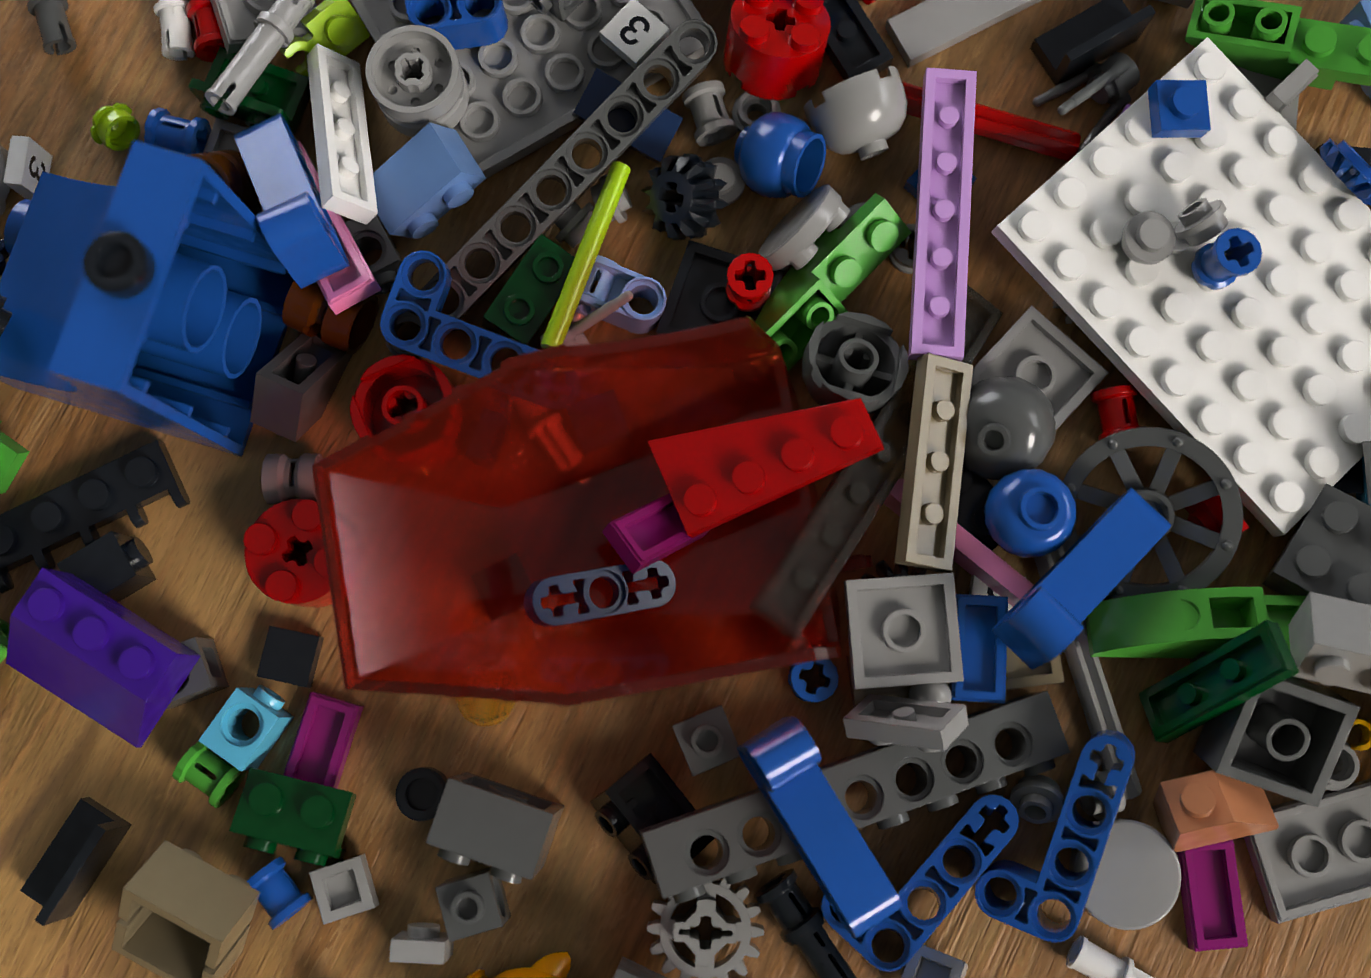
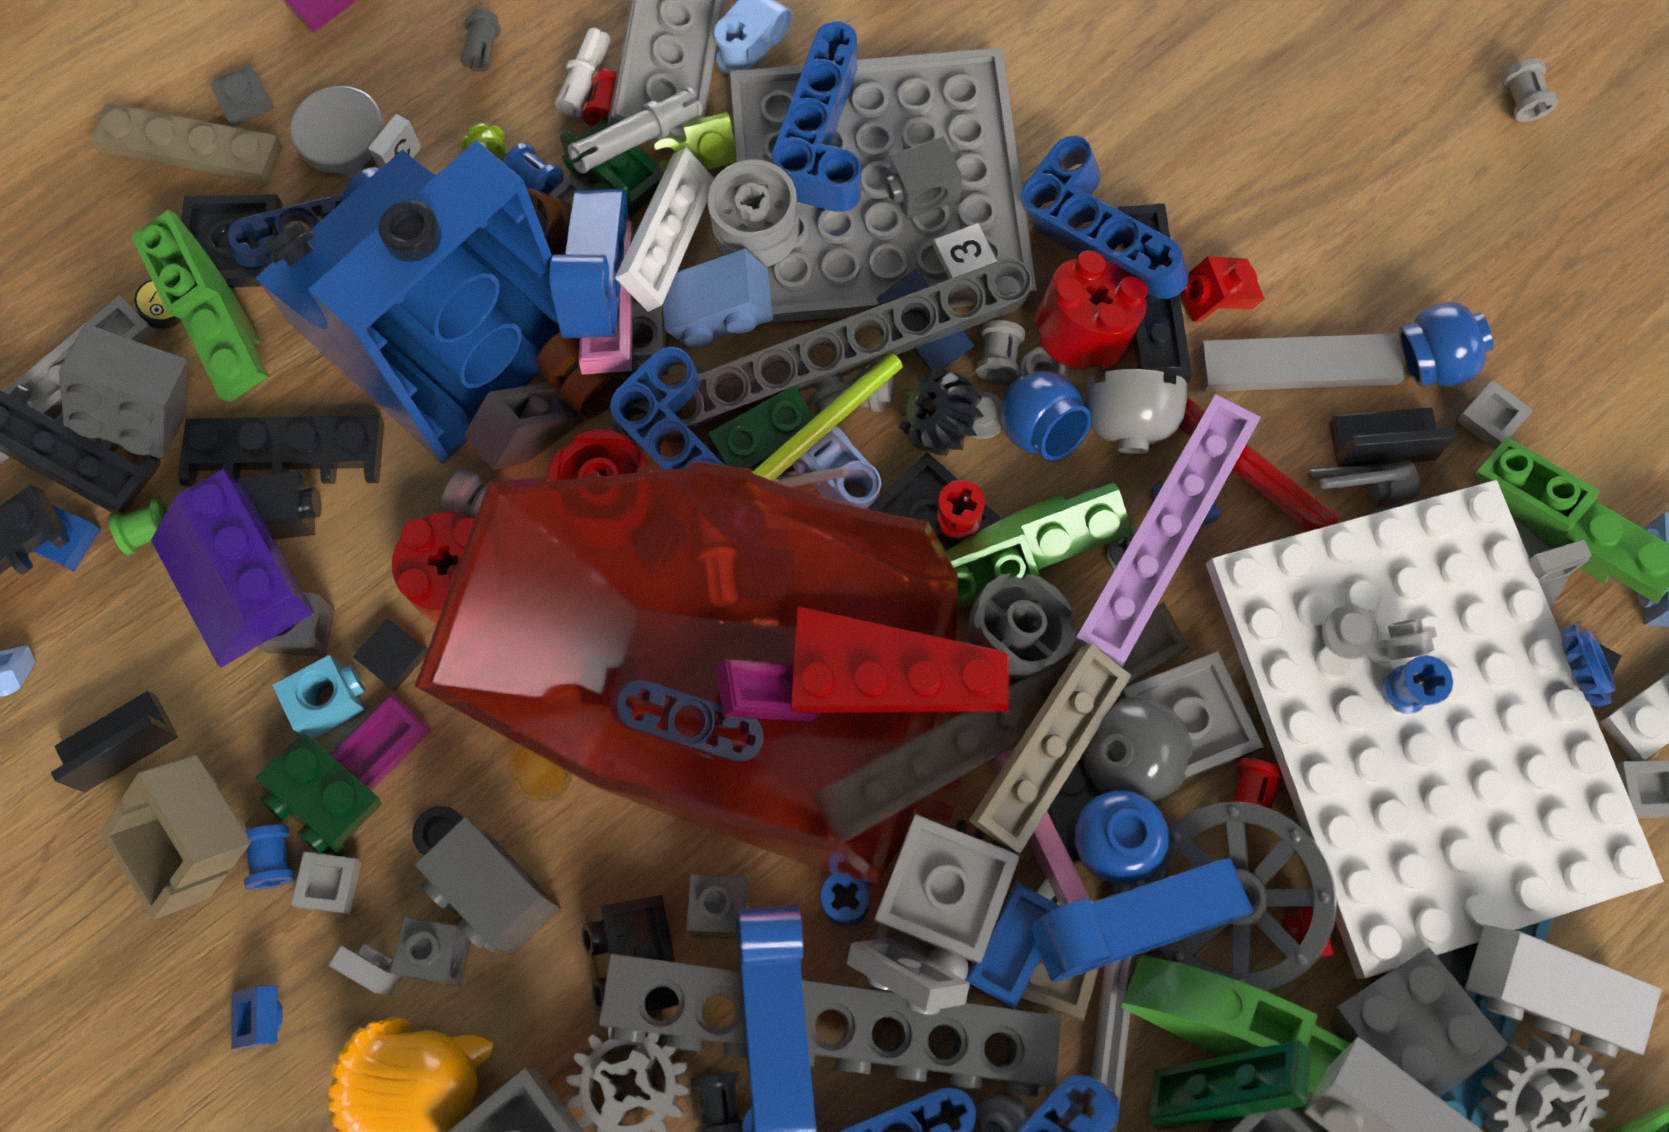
camera: 25 degrees right, 10 degrees down
bright green bush [172,741,246,808] -> none
light grey tile [758,184,850,271] -> none
blue plate [1148,80,1211,138] -> none

